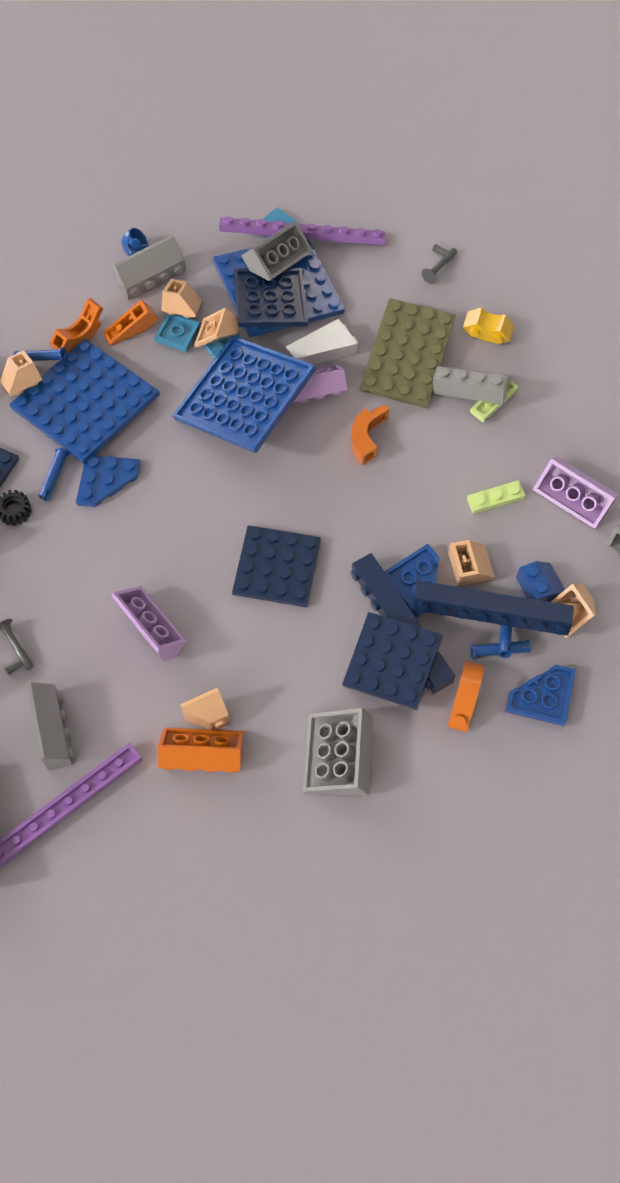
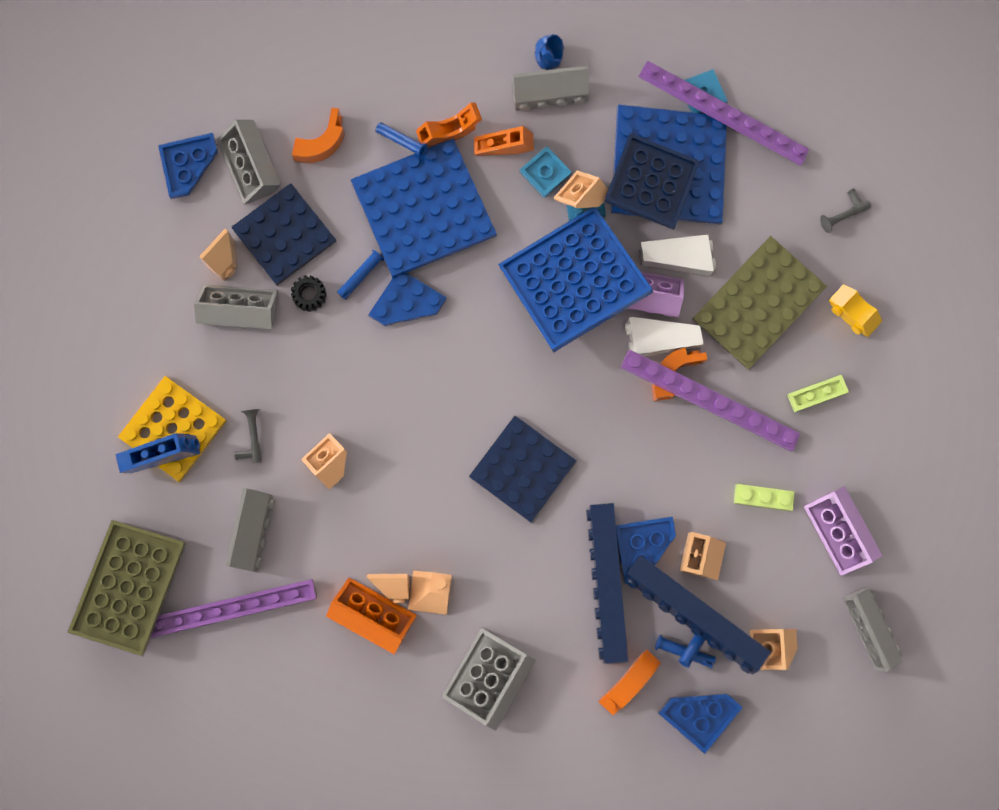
camera: 25 degrees right, 15 degrees up
light nougat slope [0,350,42,396] -> none
lavender slope [111,586,187,661] -> none
light nougat slope [161,279,203,318] -> none
light grey slope [241,221,313,281] -> none
dark blue plate [342,612,443,710] -> none
light grey slope [433,365,511,404] -> none
blue slope [516,561,565,602] -> none
none -> light nougat slope [301,433,347,489]
none -> light nougat slope [408,571,452,615]
none -> medium lavender plate [620,349,801,452]
none -> white slope [625,317,703,357]

